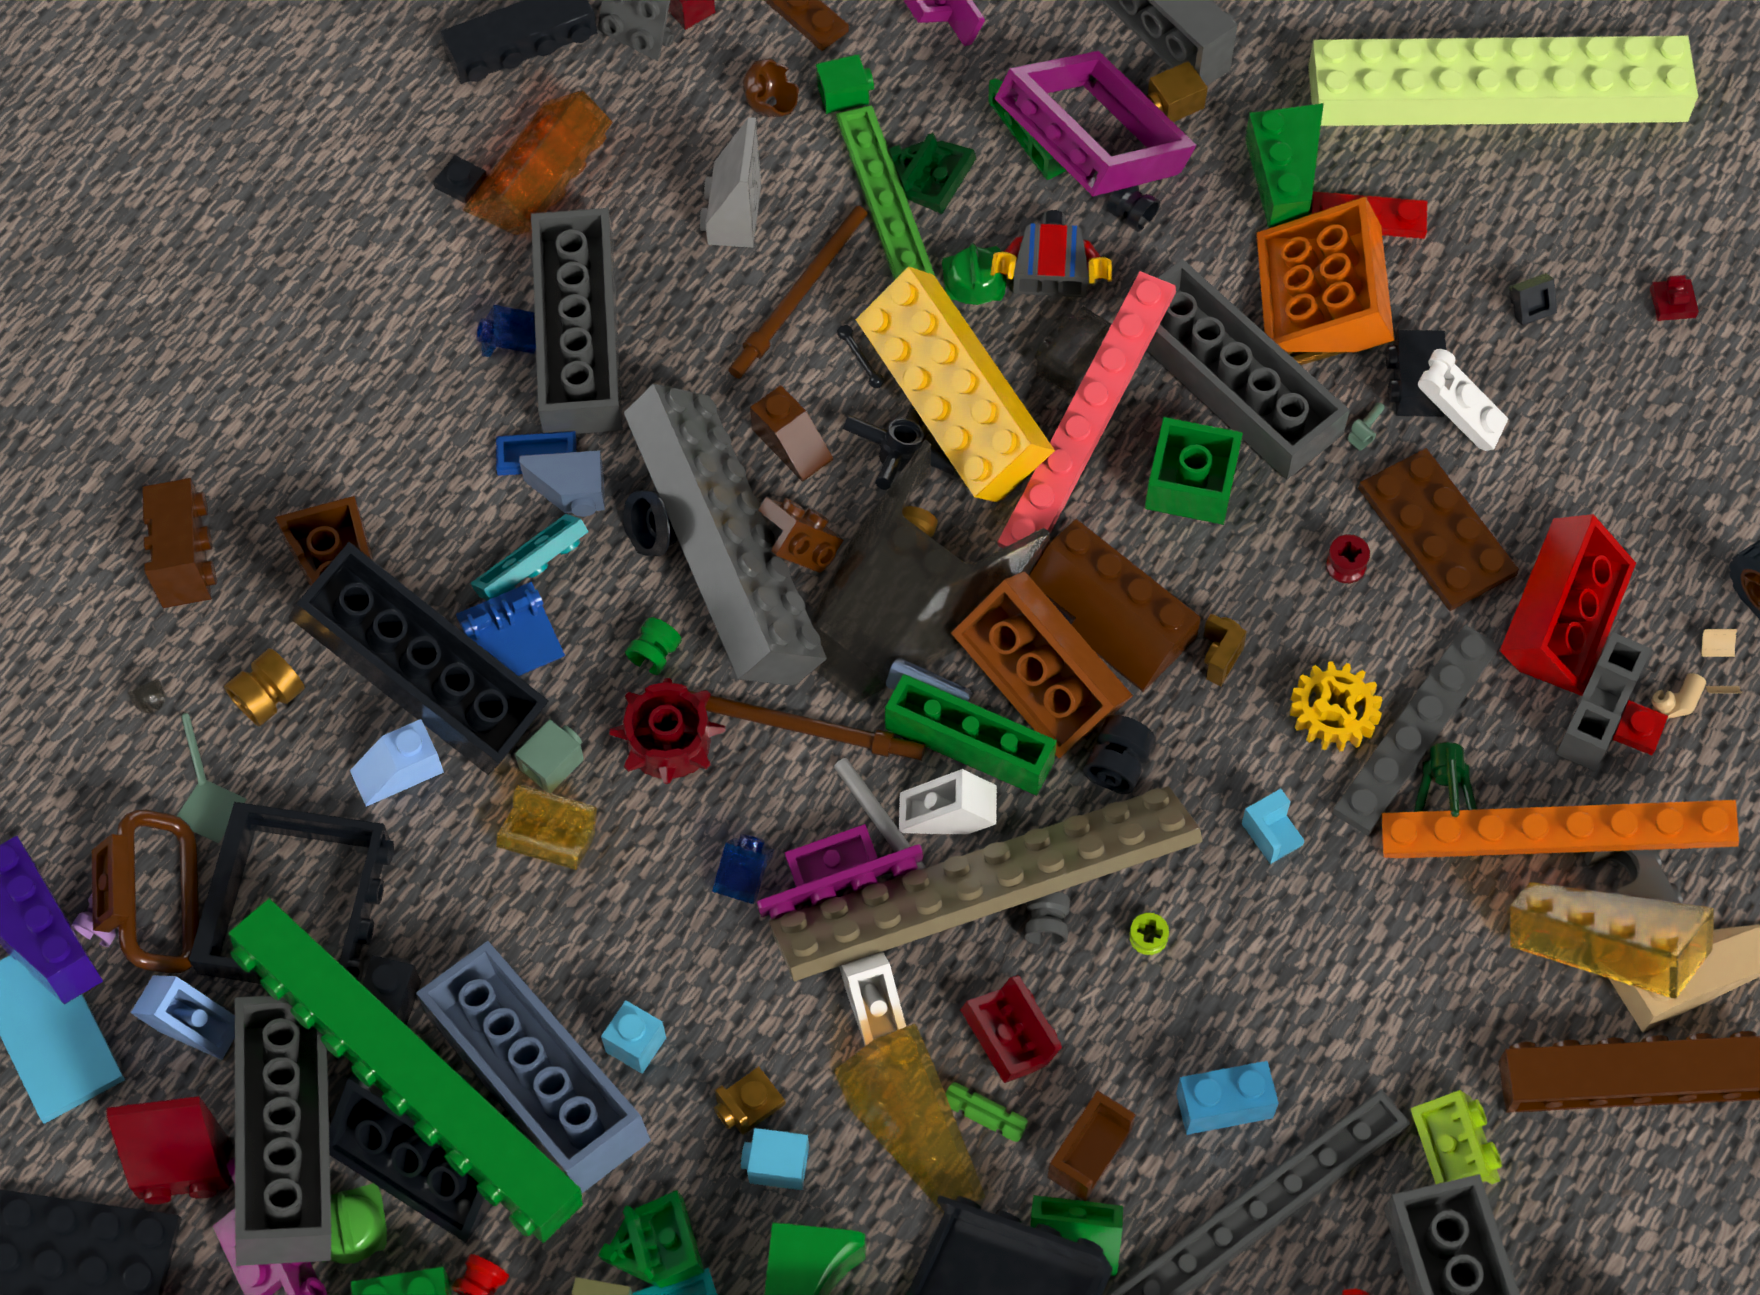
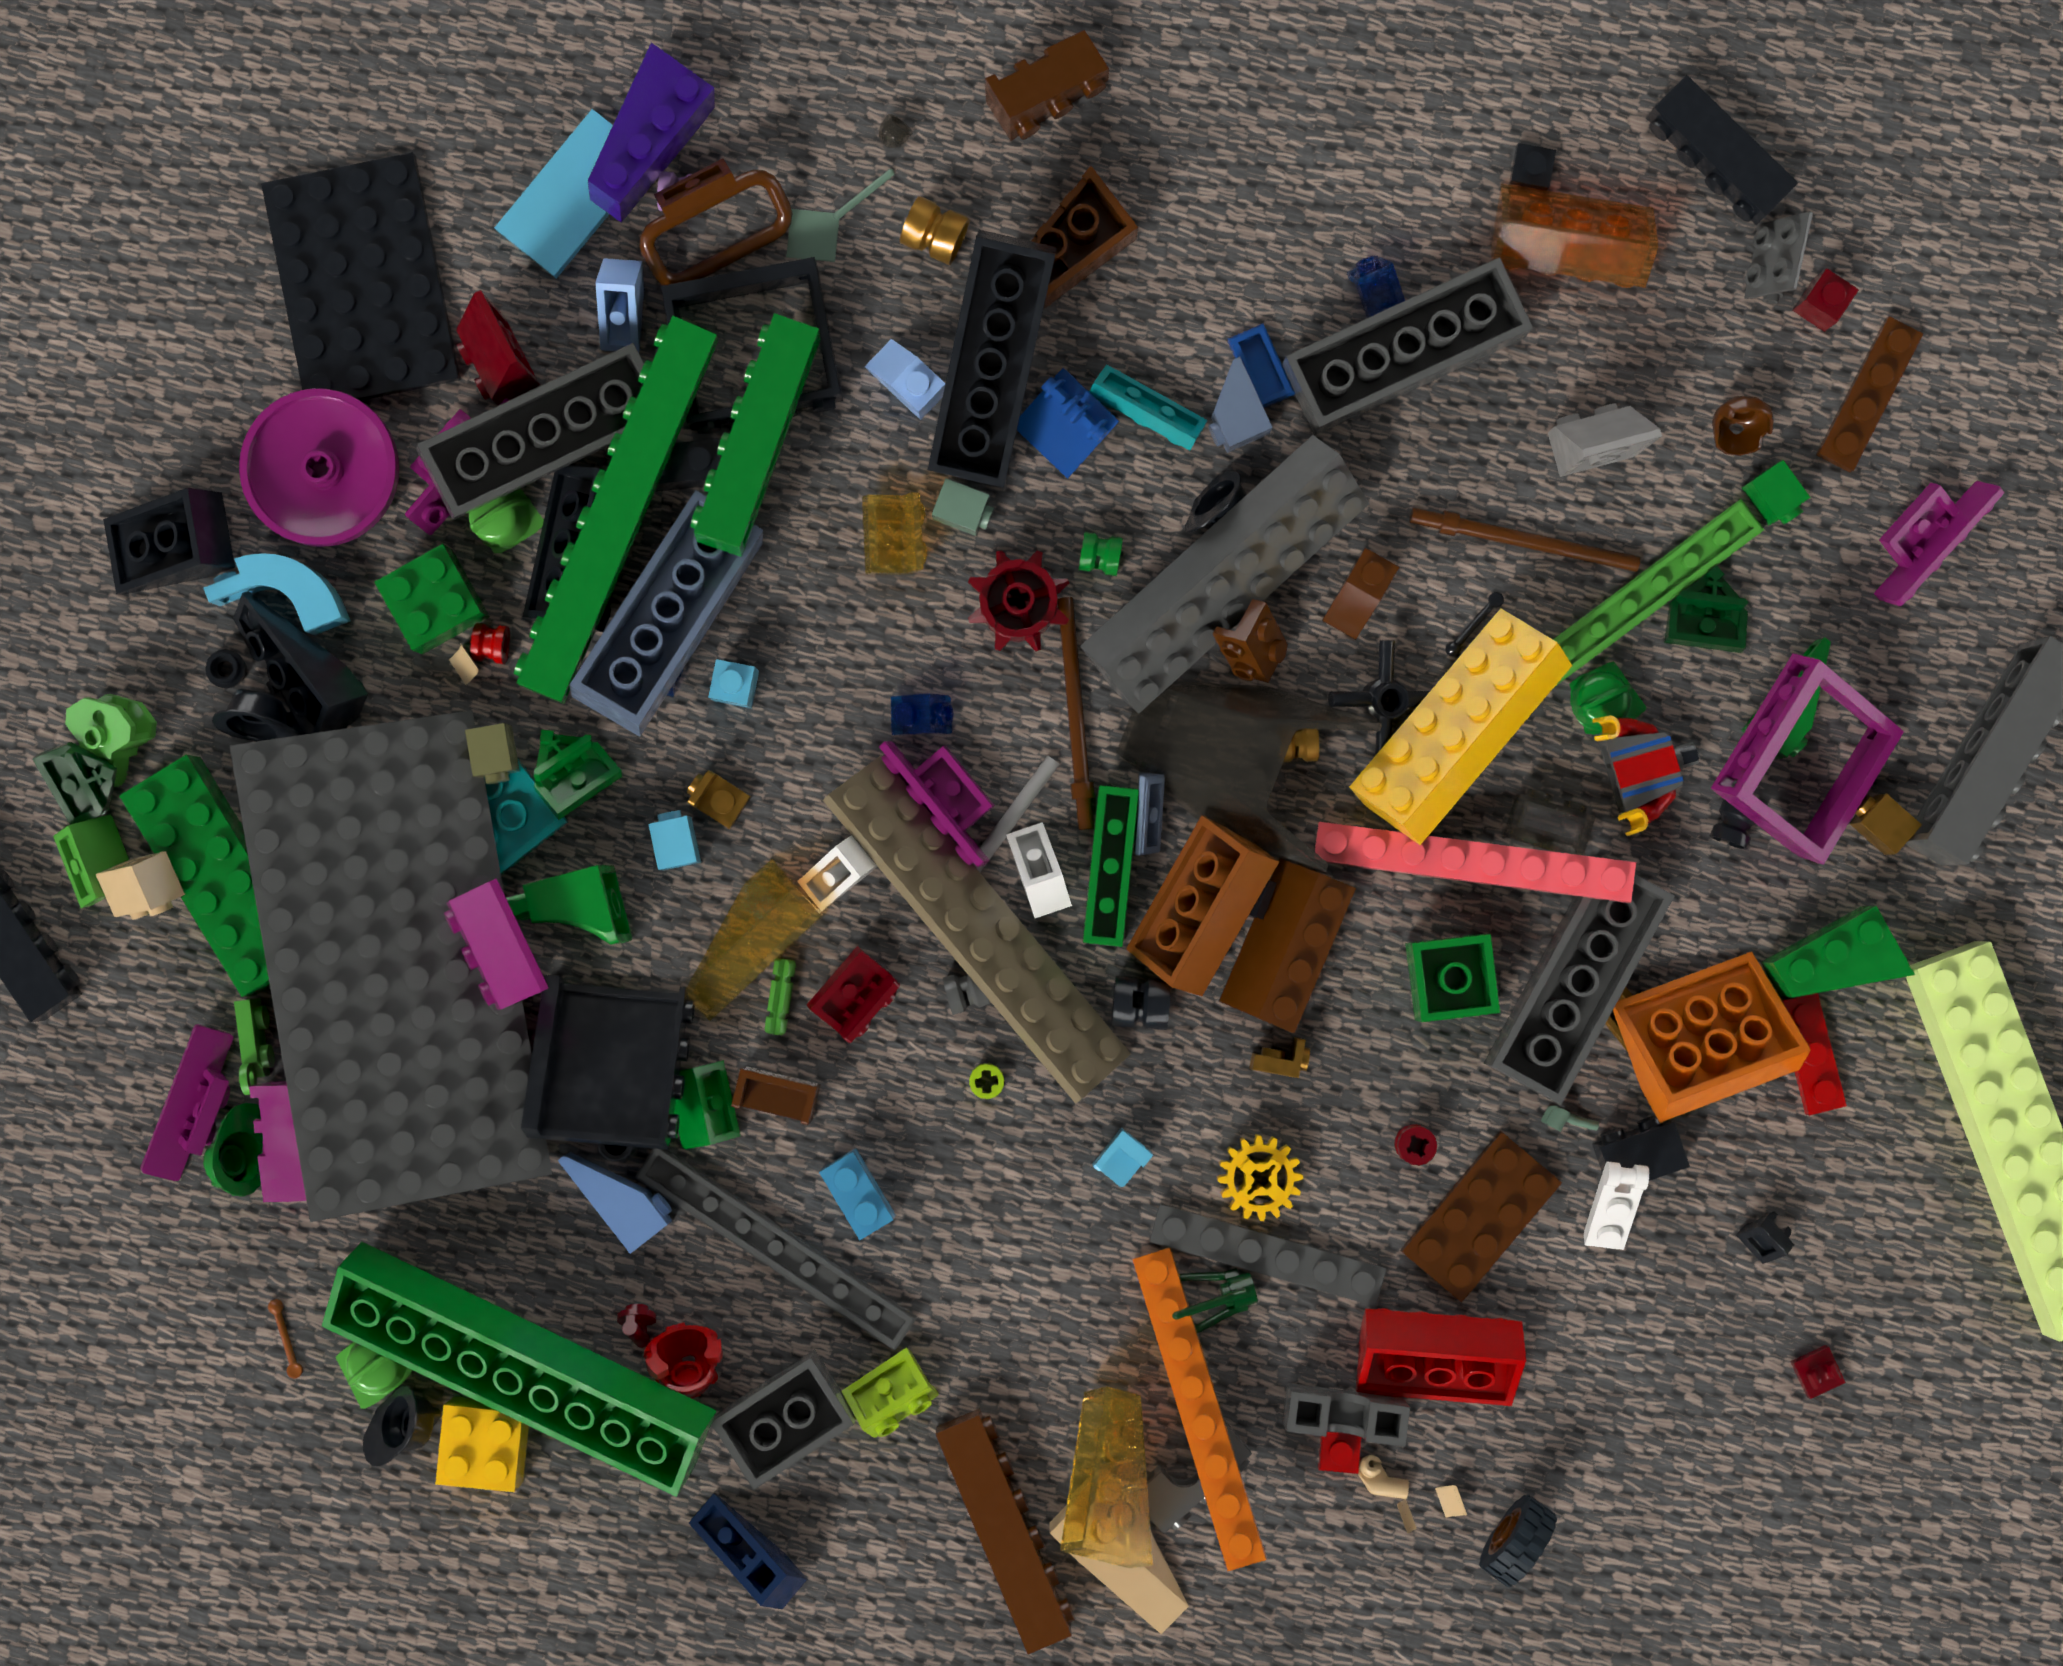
camera: 70 degrees right, 25 degrees up
none -> green brick [690,313,820,557]

